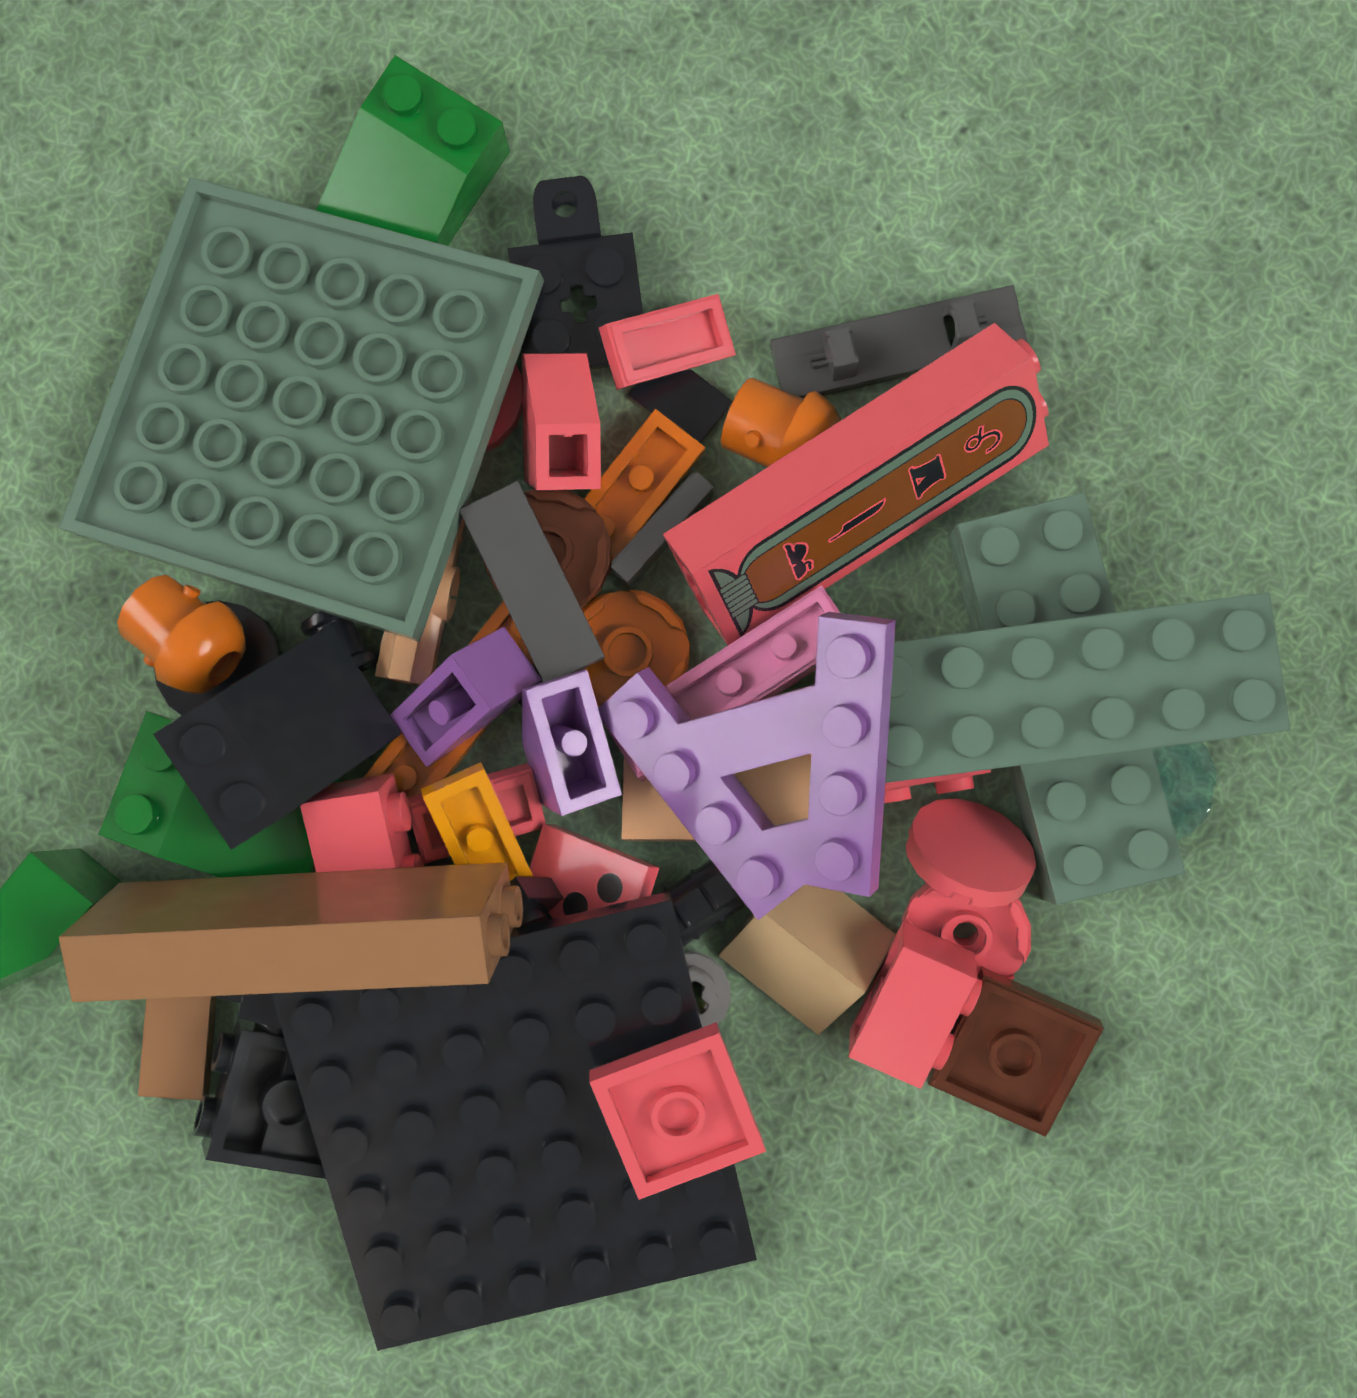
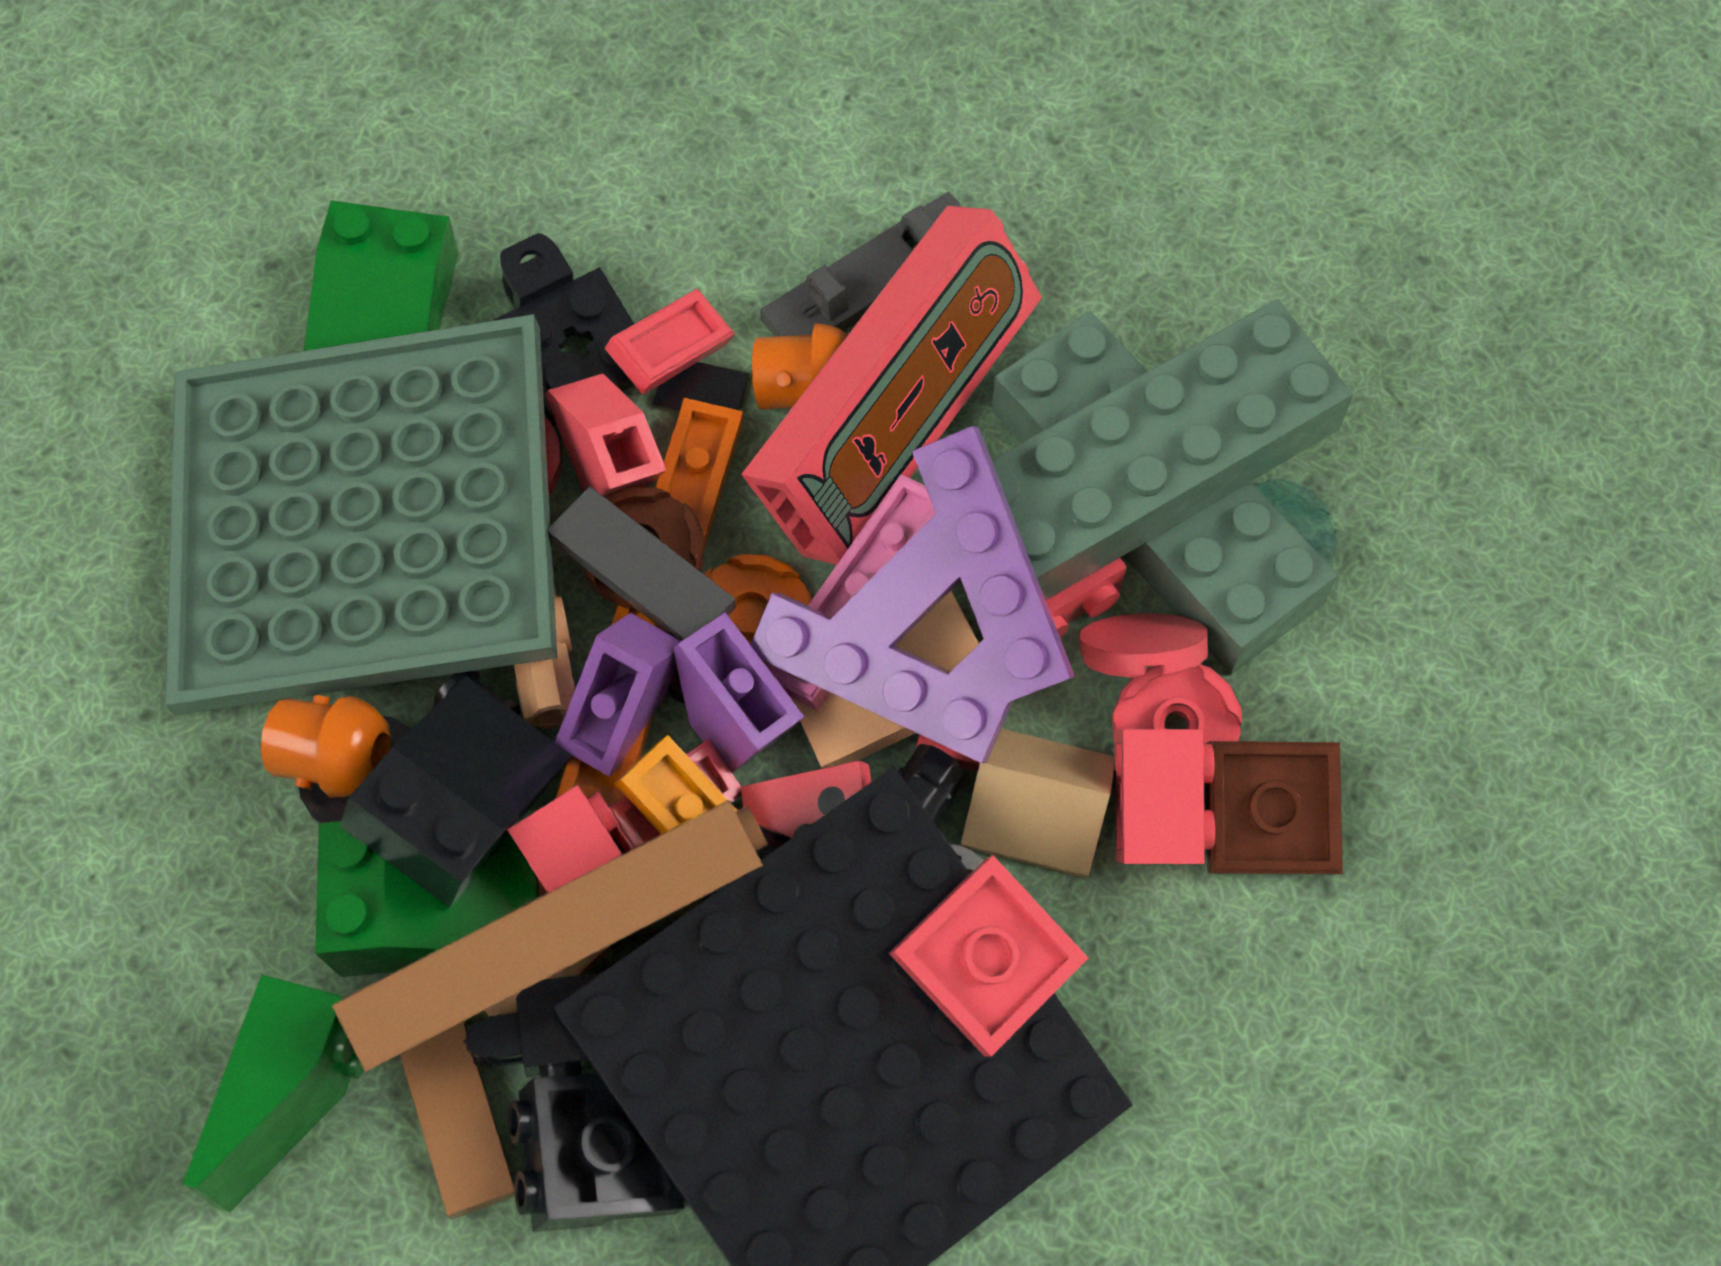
camera: 25 degrees left, 20 degrees down
dark grey tile [611,472,714,590] -> none

